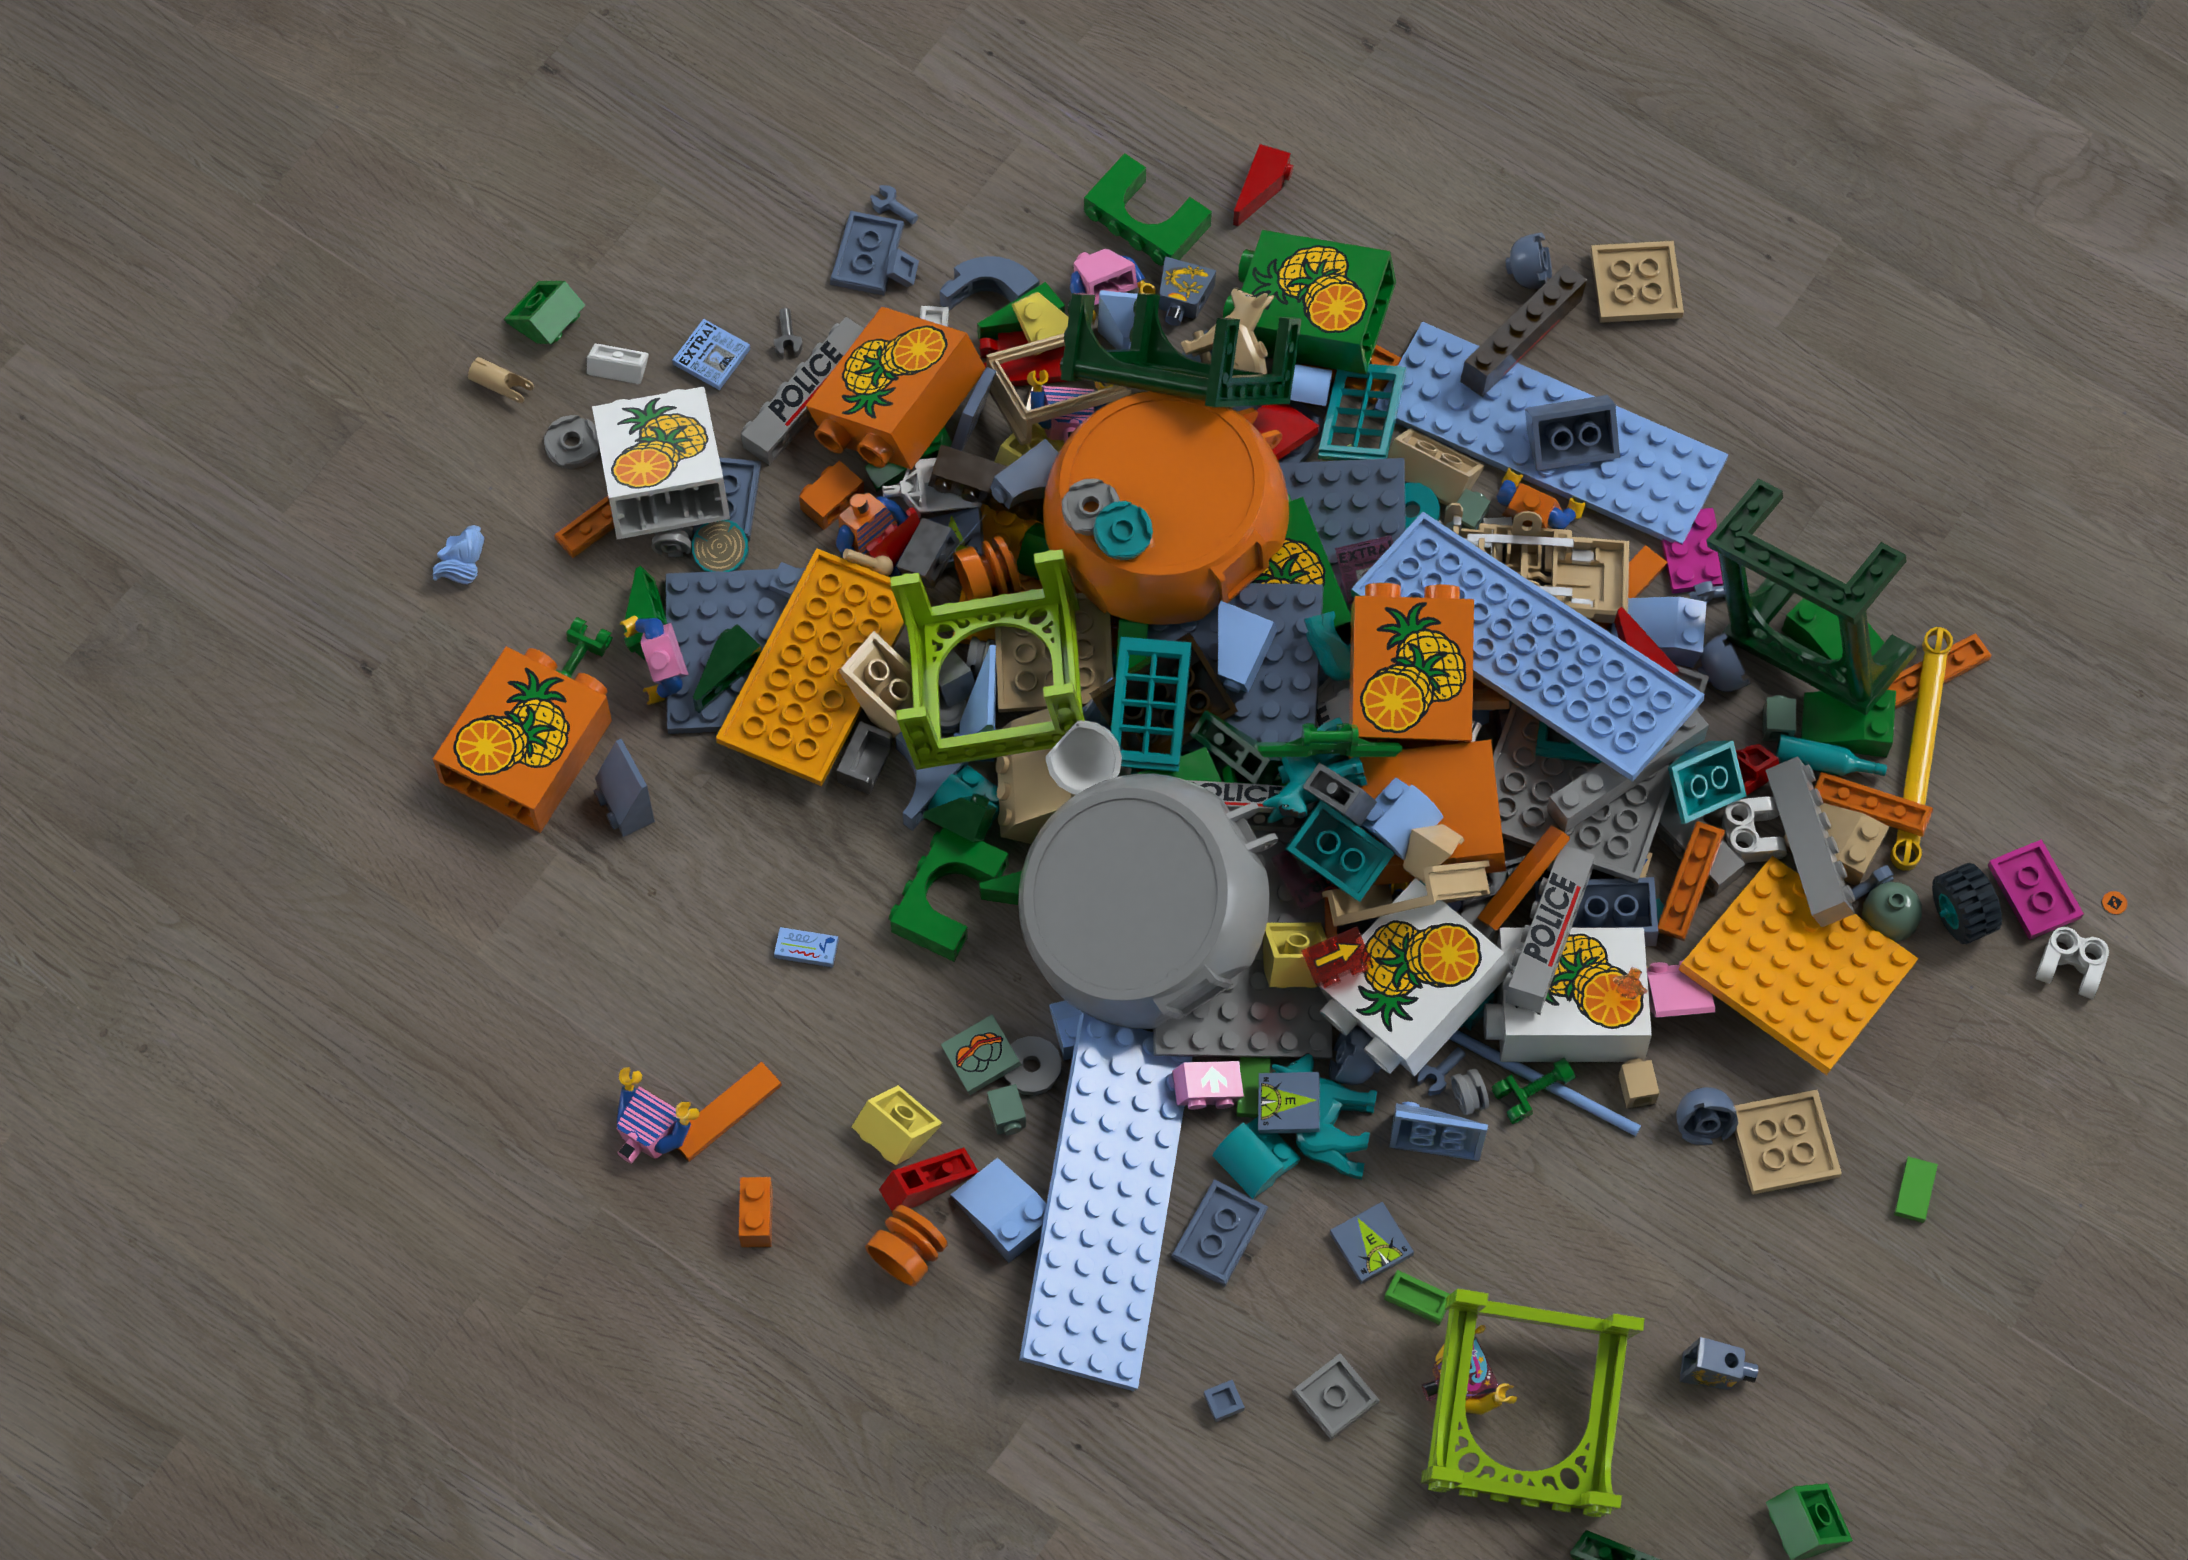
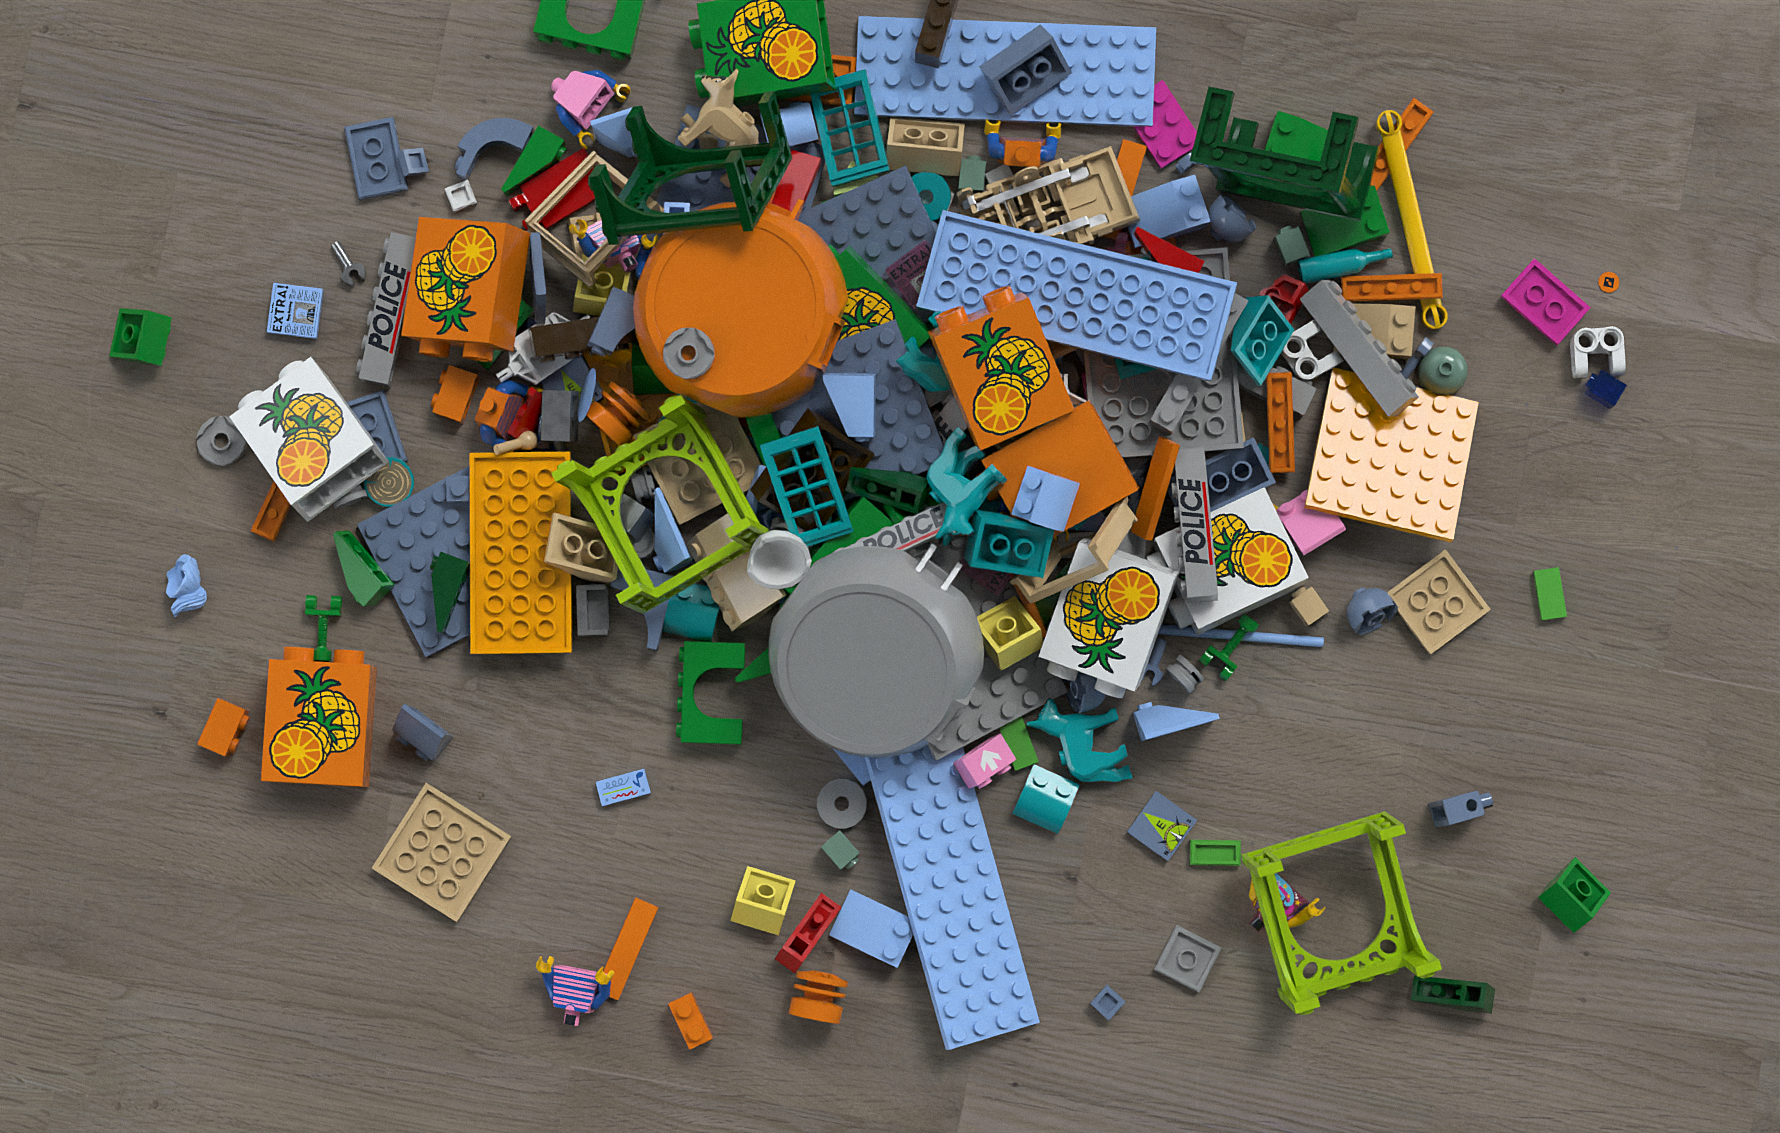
camera: 25 degrees left, 20 degrees up
tan piece [468,357,534,403] -> none
white slope [587,343,649,384] -> none
torso [620,616,689,705] -> none
sand blue bar [870,185,919,225] -> none
dark green slope [923,794,997,842] -> none
sand green tile [941,1014,1022,1095] -> none
light yellow wing [1011,292,1069,355] -> none
teal tile [1093,501,1153,560] -> none
sand blue torso [1159,257,1216,326] -> none
sand blue tile [1171,1179,1268,1287] -> none
green piece [1254,723,1402,757] -> none
sand blue tile [1258,1072,1320,1134] -> none
clear red brick [1301,927,1374,989] -> none
flat silver slope [1303,762,1377,826] -> none
tan slope [1403,824,1465,884] -> none
clear orange plant [1612,967,1648,1000] -> none
black wheel [1932,863,2002,944] -> none
none -> orange brick [197,698,250,757]
none -> tan plate [372,783,512,922]
none -> clear blue brick [1584,369,1627,409]

